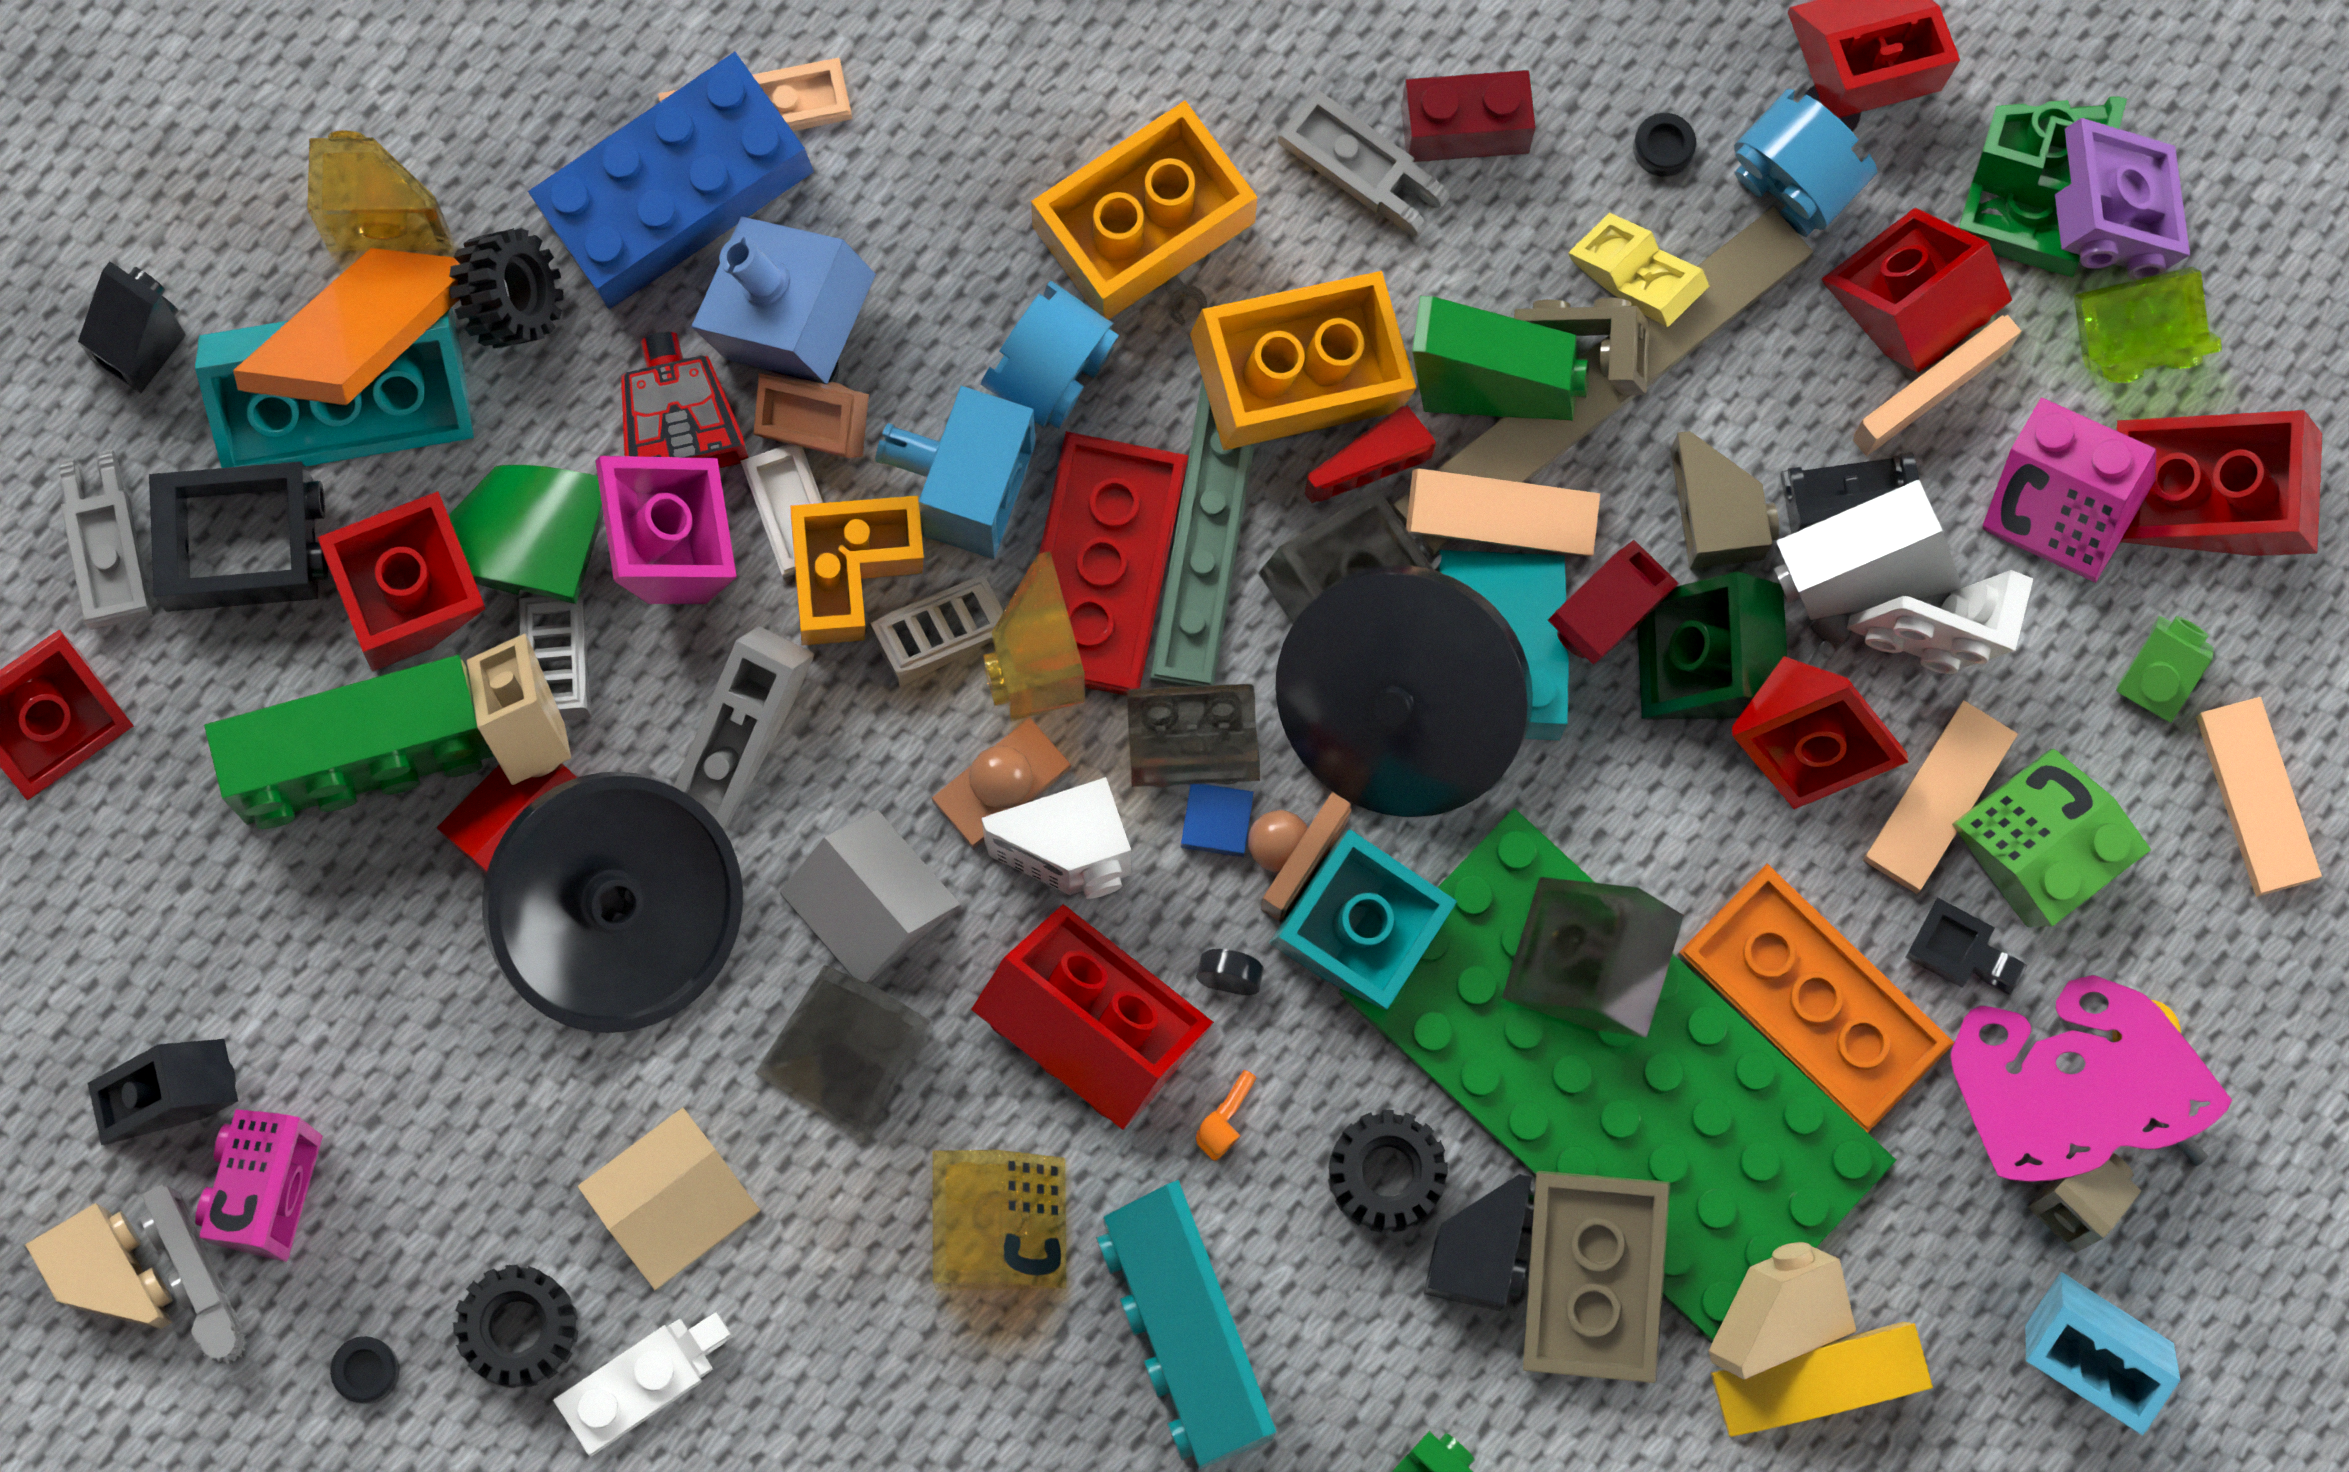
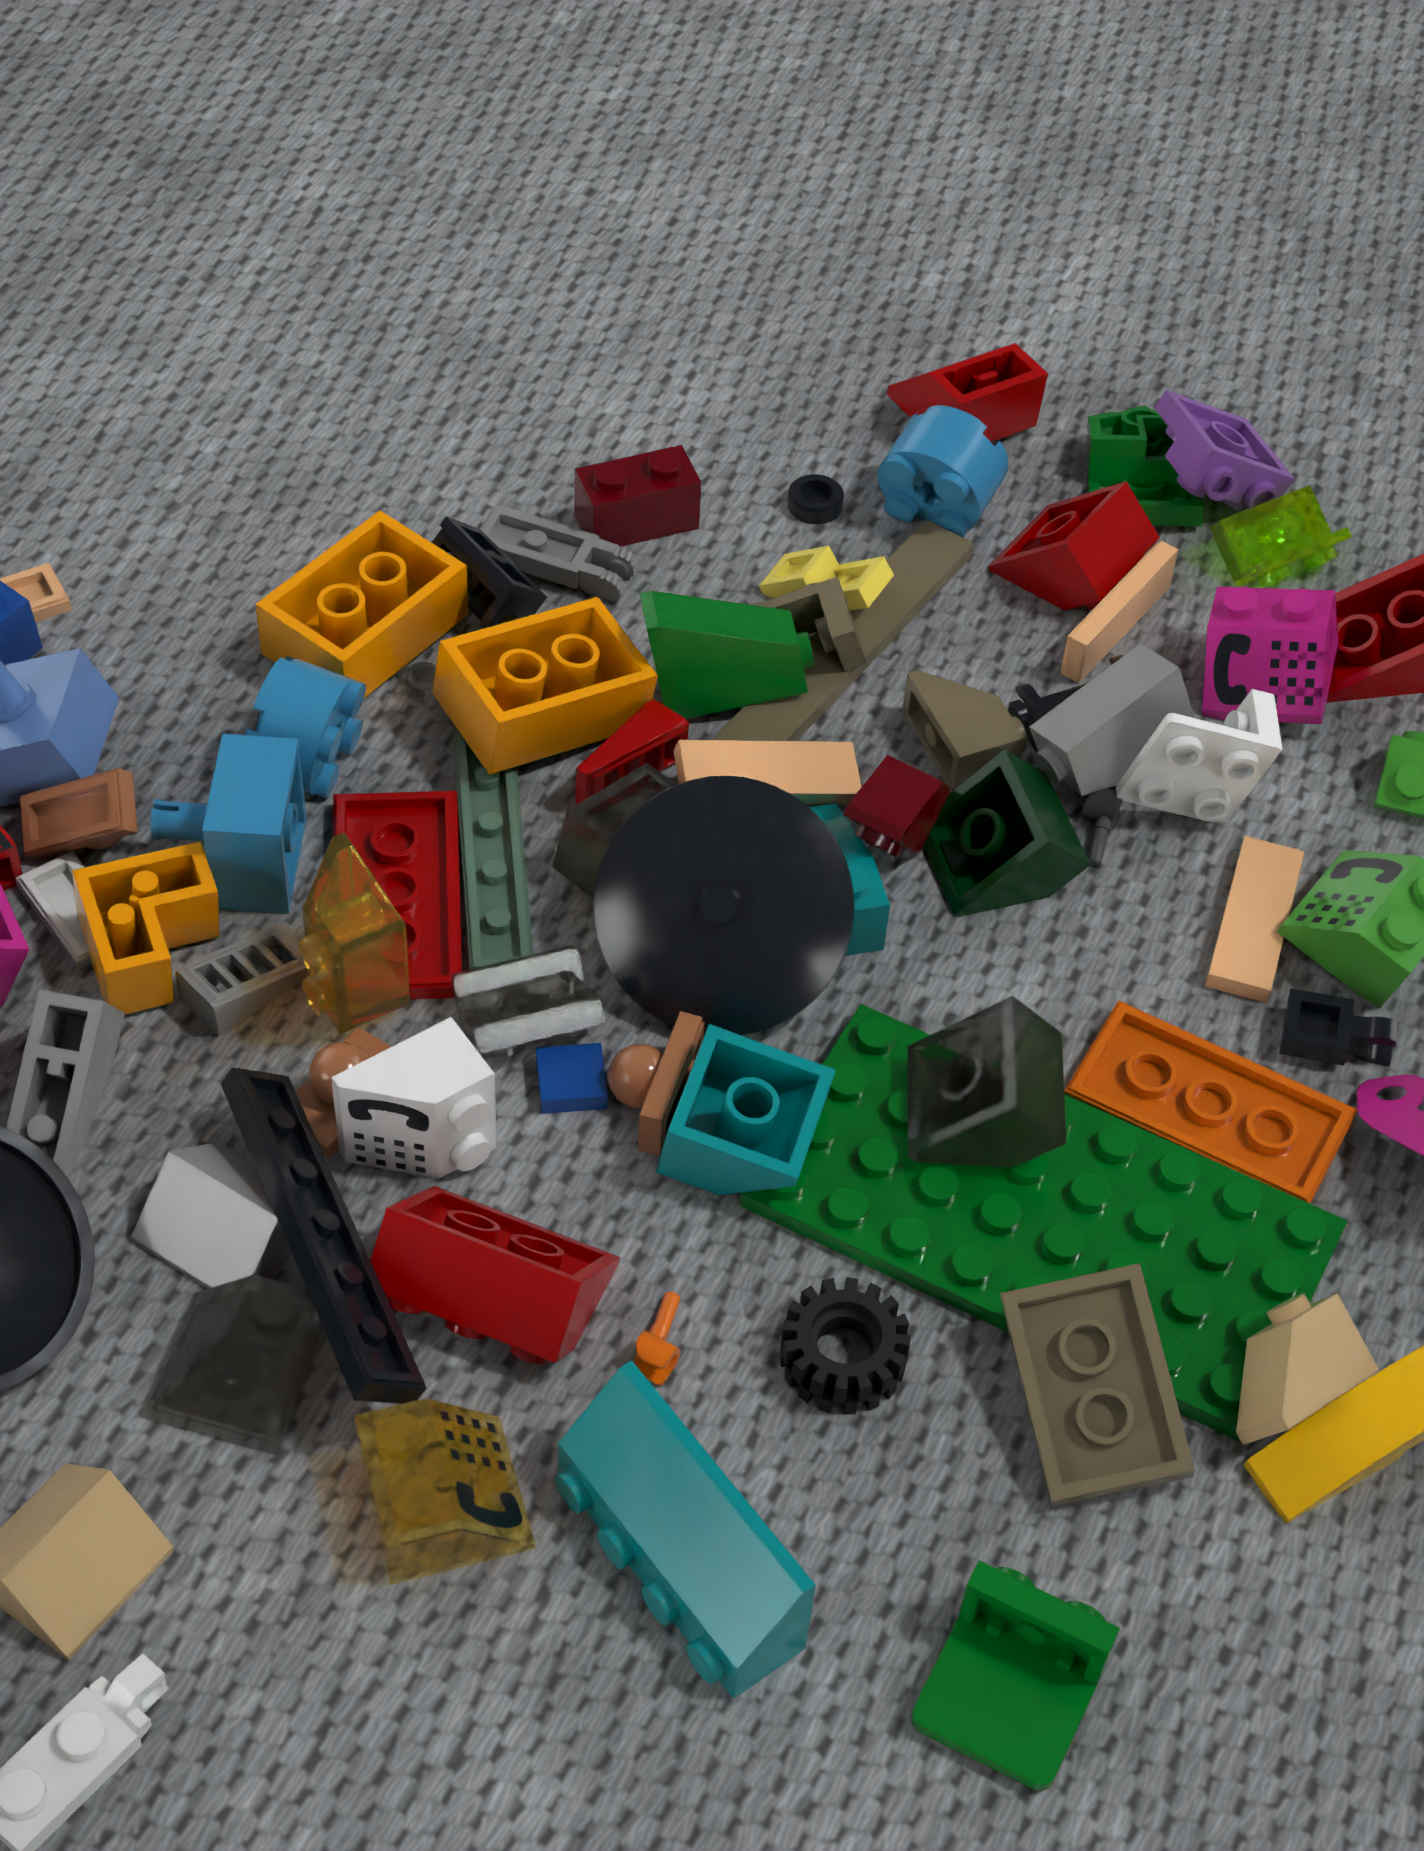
camera: 15 degrees left, 25 degrees down
black tile [1196,949,1264,995] -> none
black slope [1424,1174,1535,1312] -> none
red slope [1732,656,1908,810] -> none
none -> black tile [221,1068,427,1405]
none -> black hinge [431,516,547,629]

